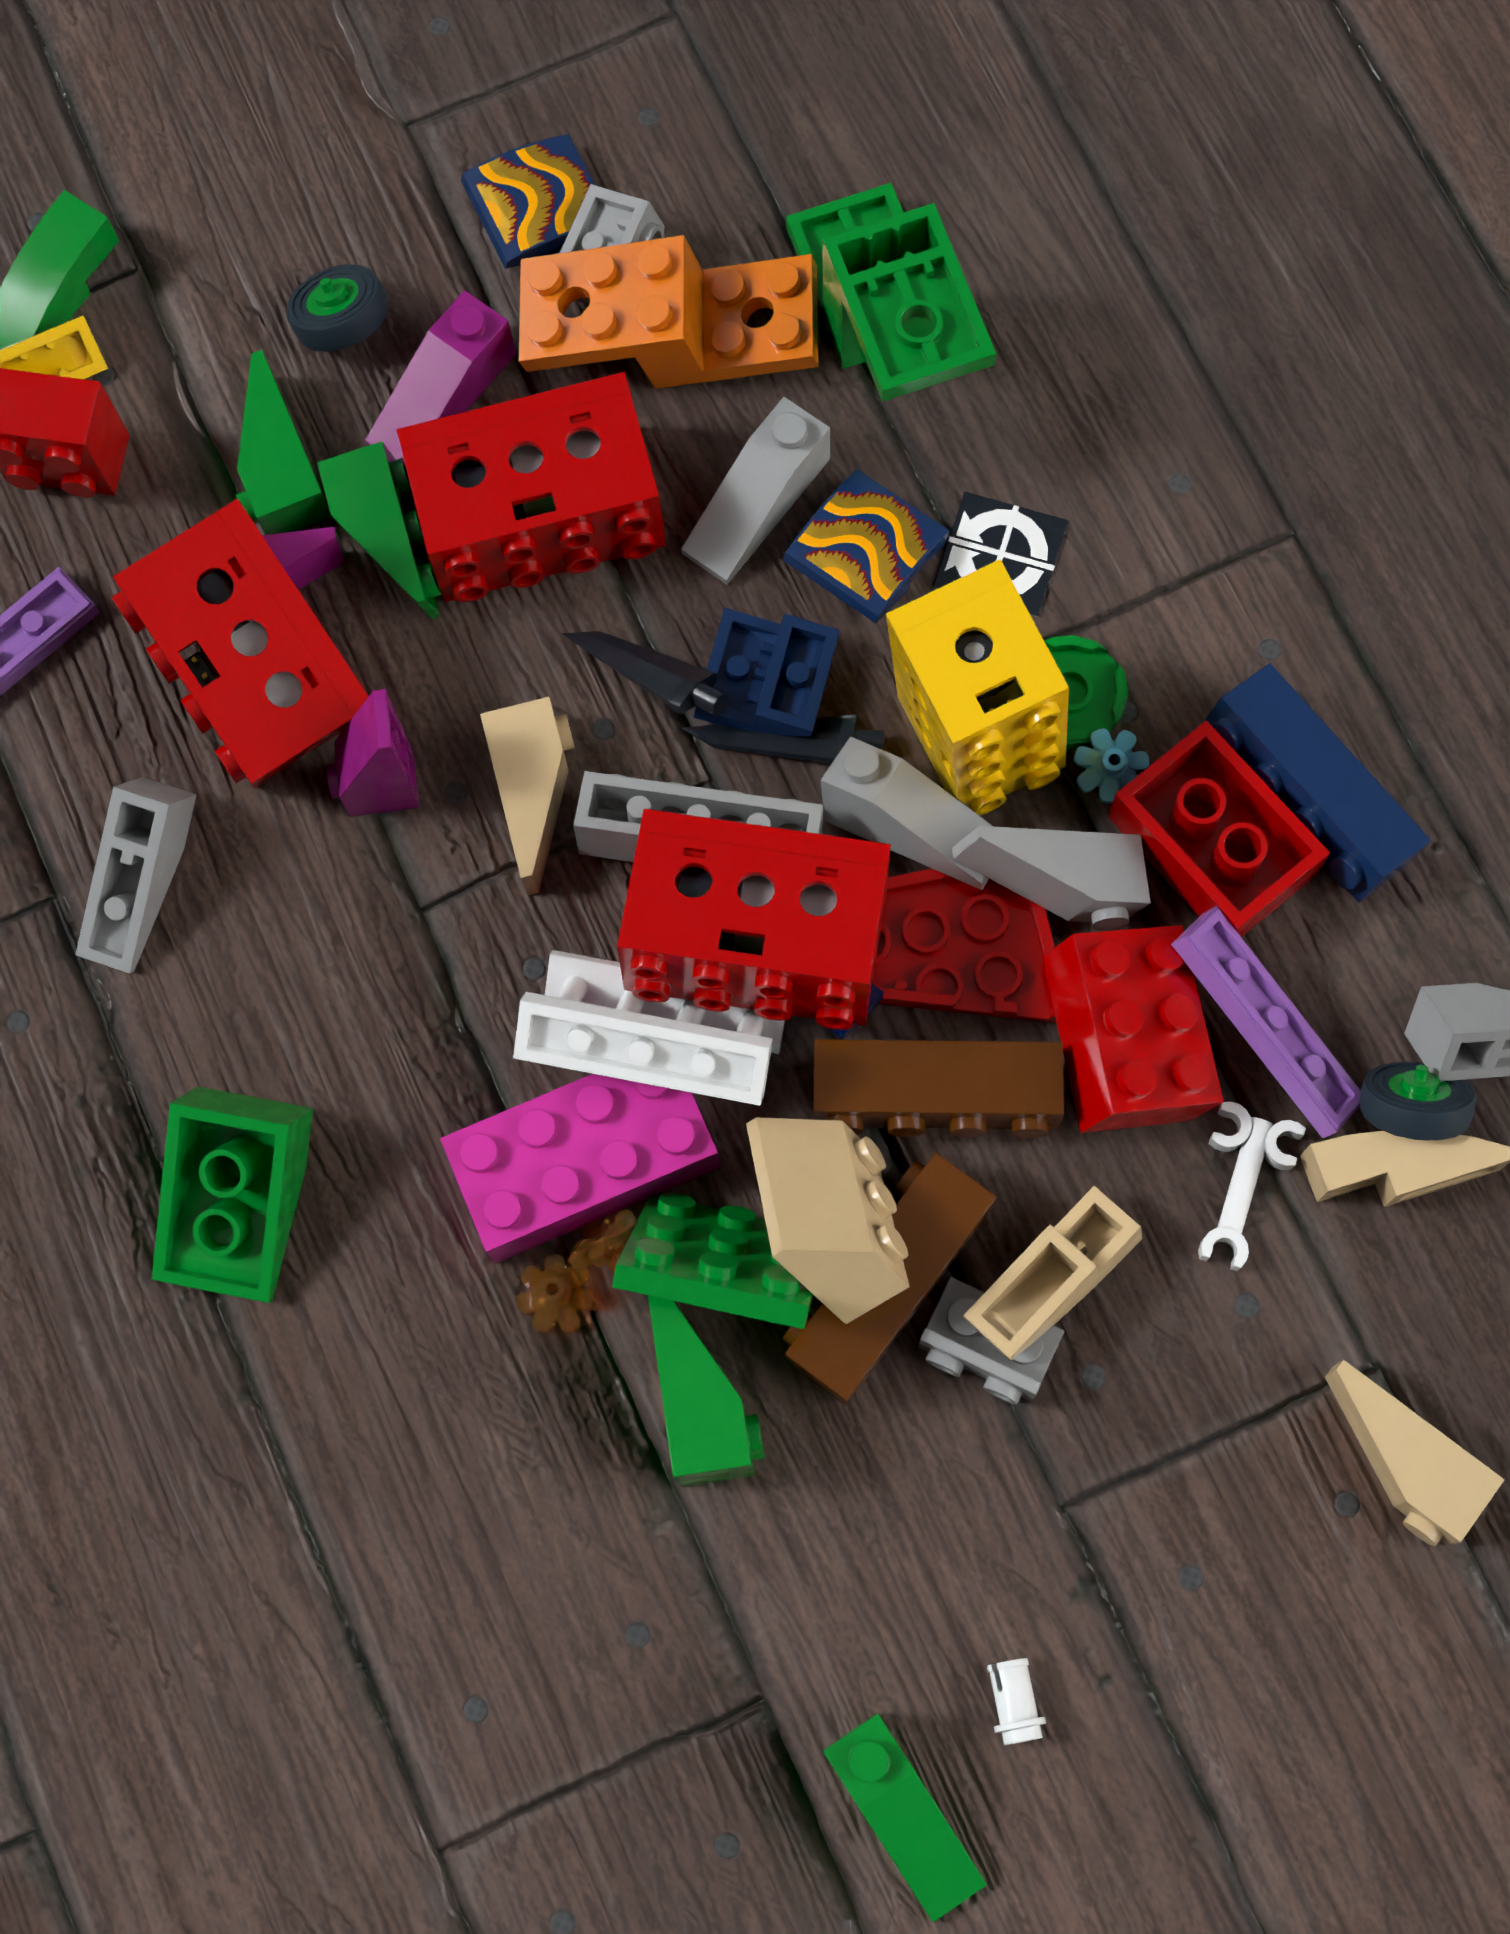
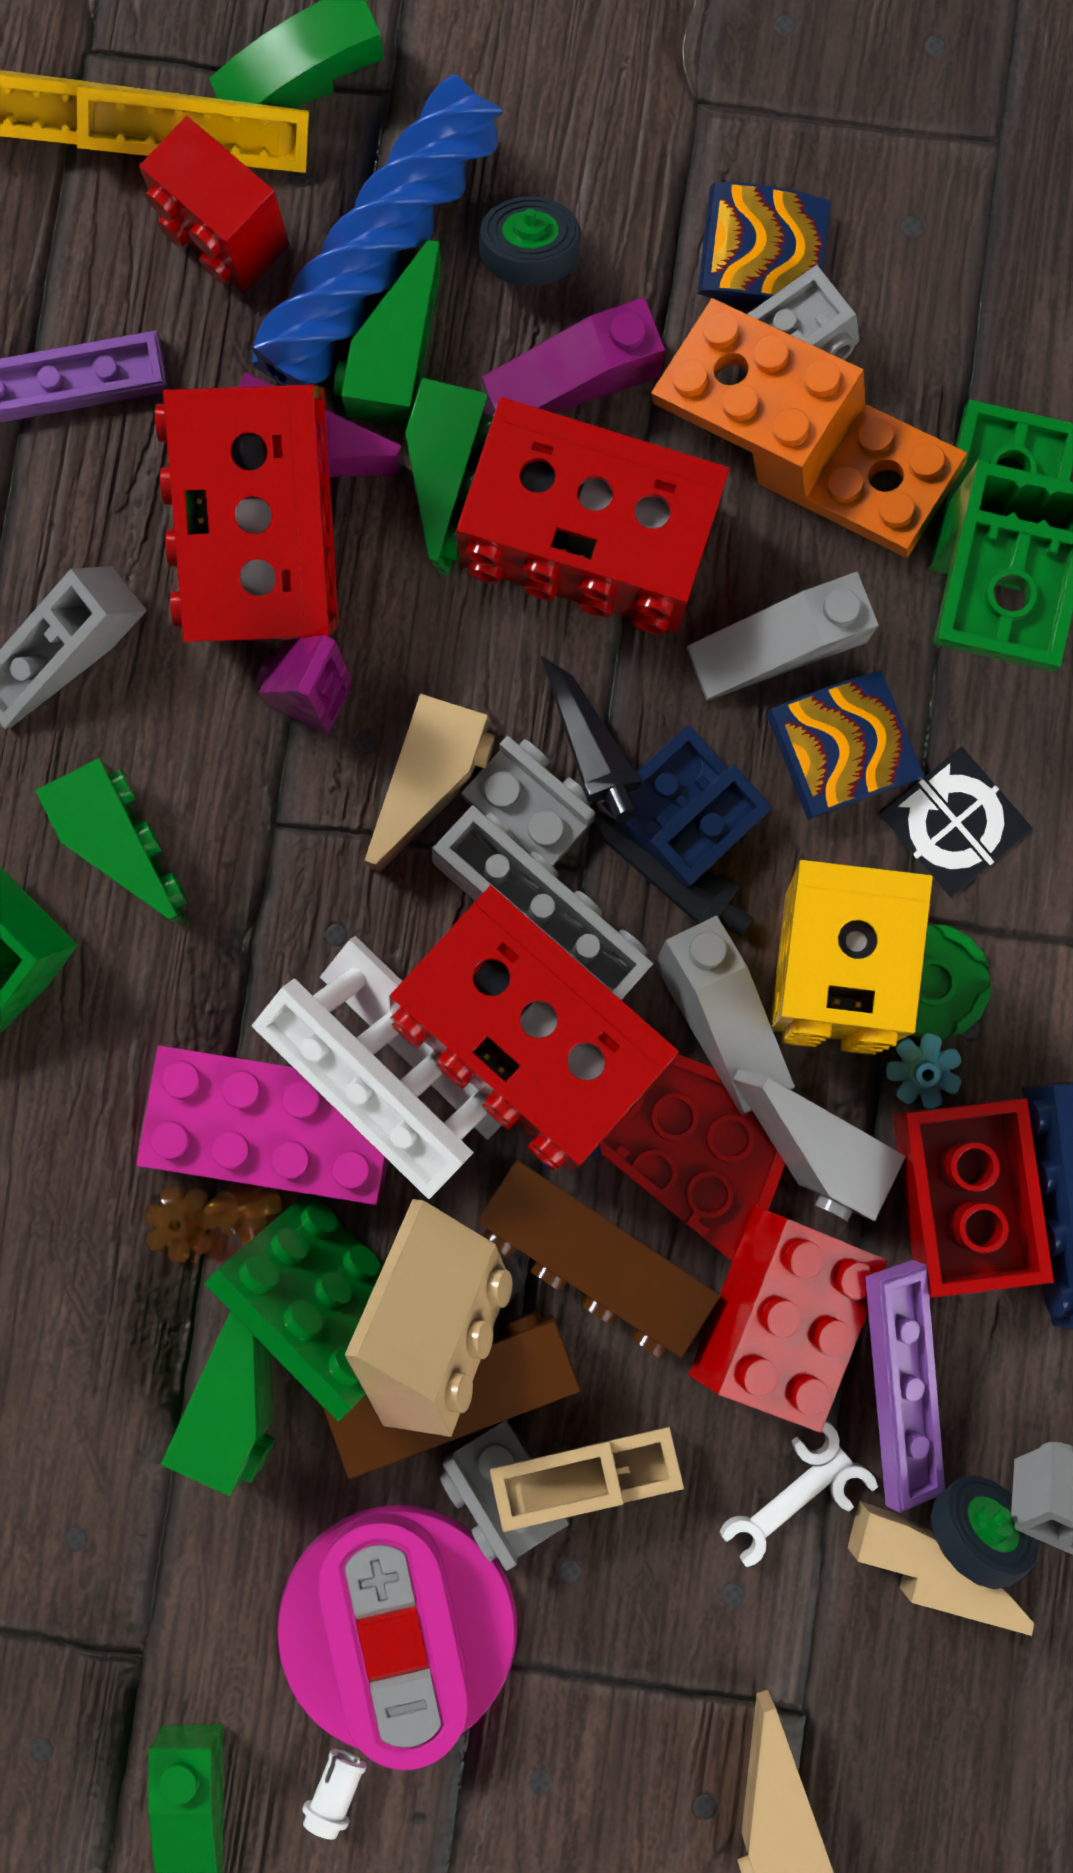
camera: 25 degrees right, 10 degrees up
none -> green slope [35,758,189,925]
none -> blue piece [251,74,503,386]
none -> dark pink piece [278,1505,517,1770]
none -> light grey bracket [461,736,595,867]

